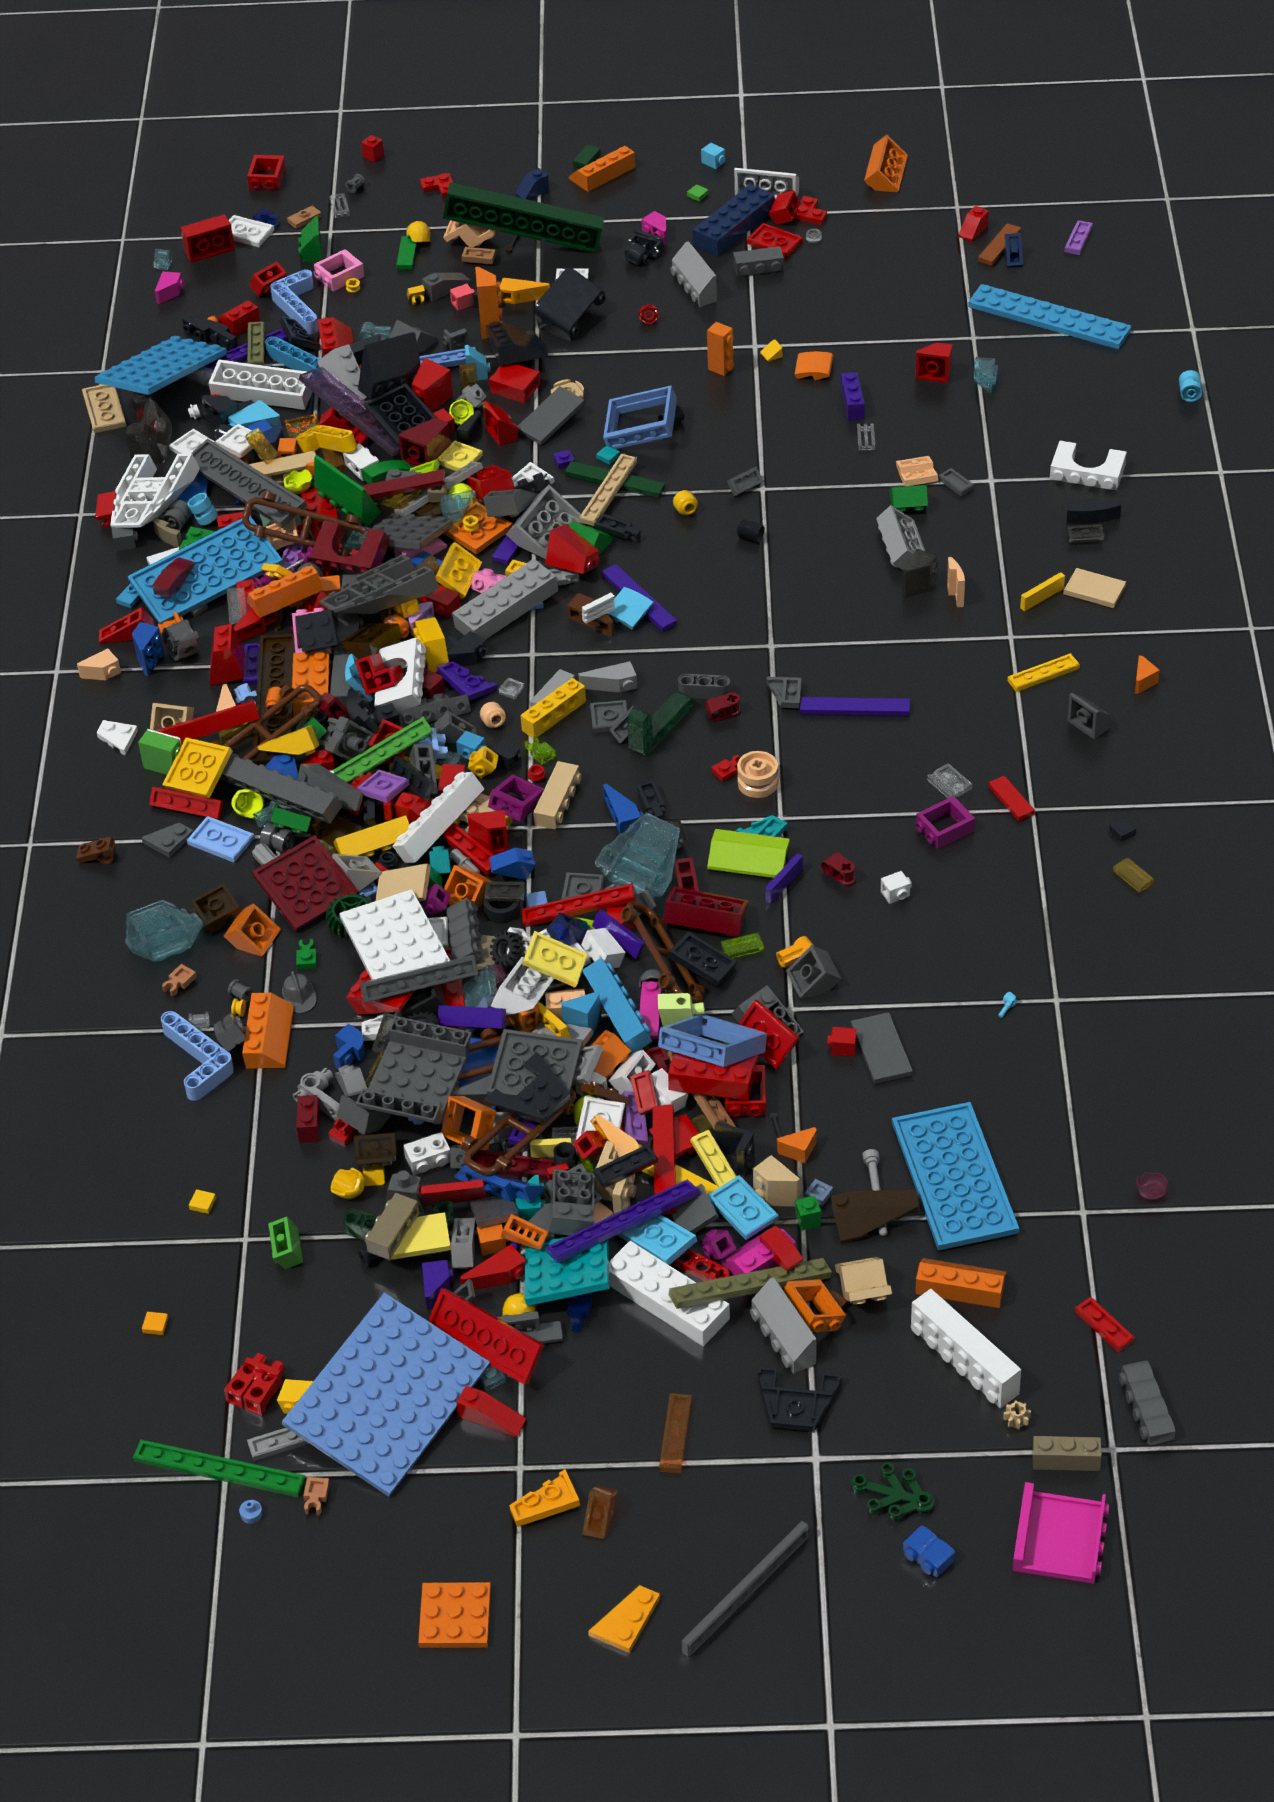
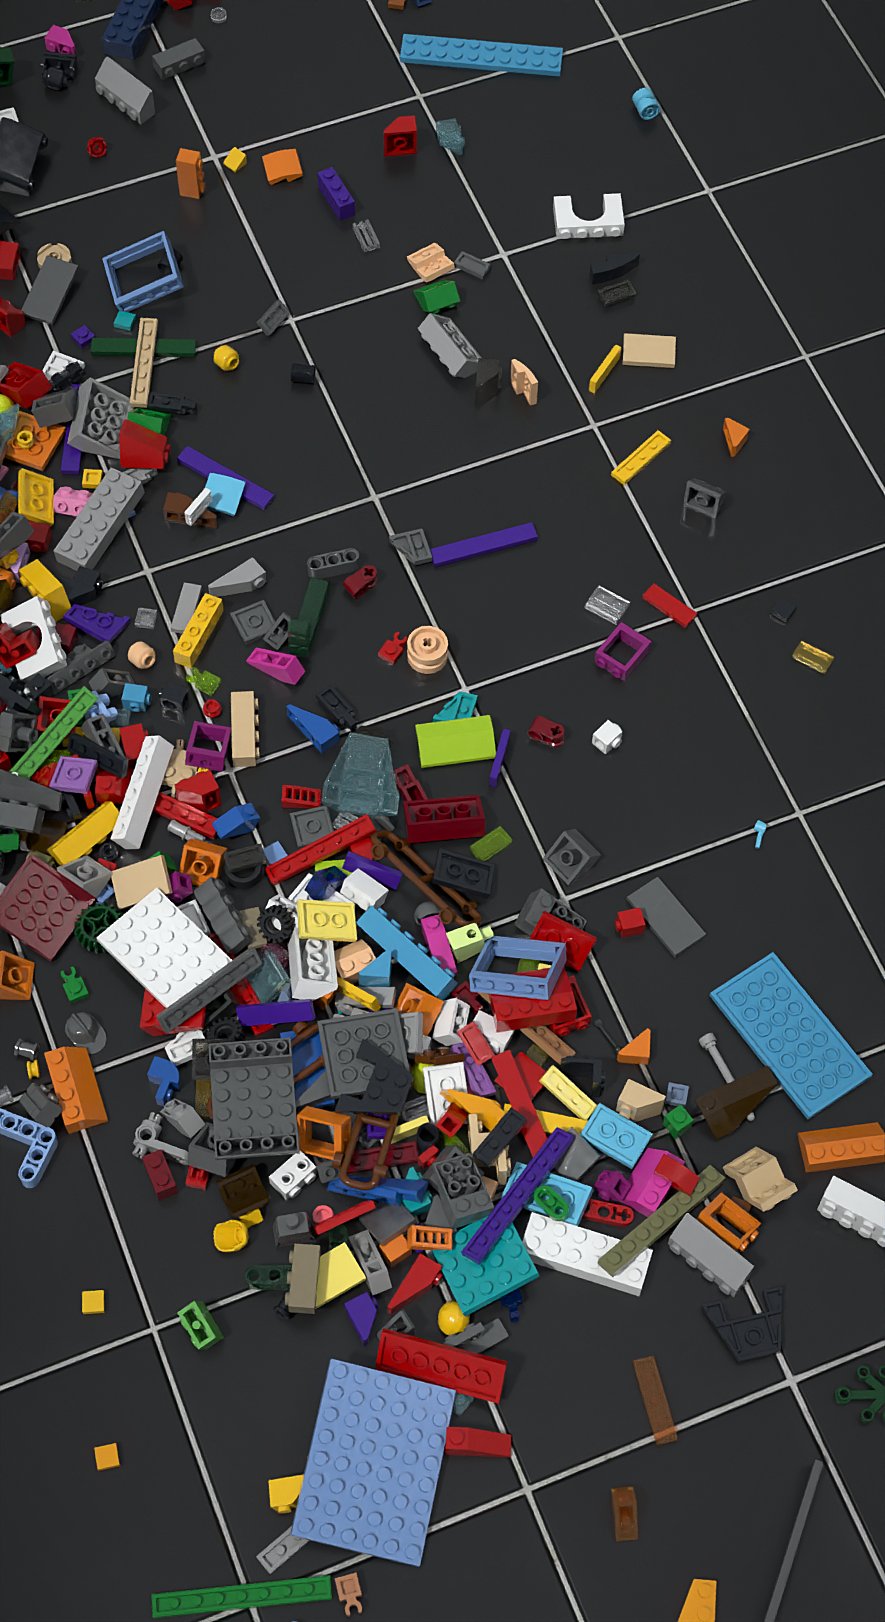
camera: 25 degrees left, 15 degrees up
red hips [224,1353,285,1416] -> none
teal slope [429,846,451,874] -> none
yellow brick [468,746,499,778] -> none
light orange wing [509,1469,580,1527] -> none
red tile [746,223,803,258] -> none
light orange piece [776,936,814,968] -> none
none -> dark pink slope [246,647,305,685]
none -> red slope [282,785,321,808]
none -> green plate [534,1185,570,1222]

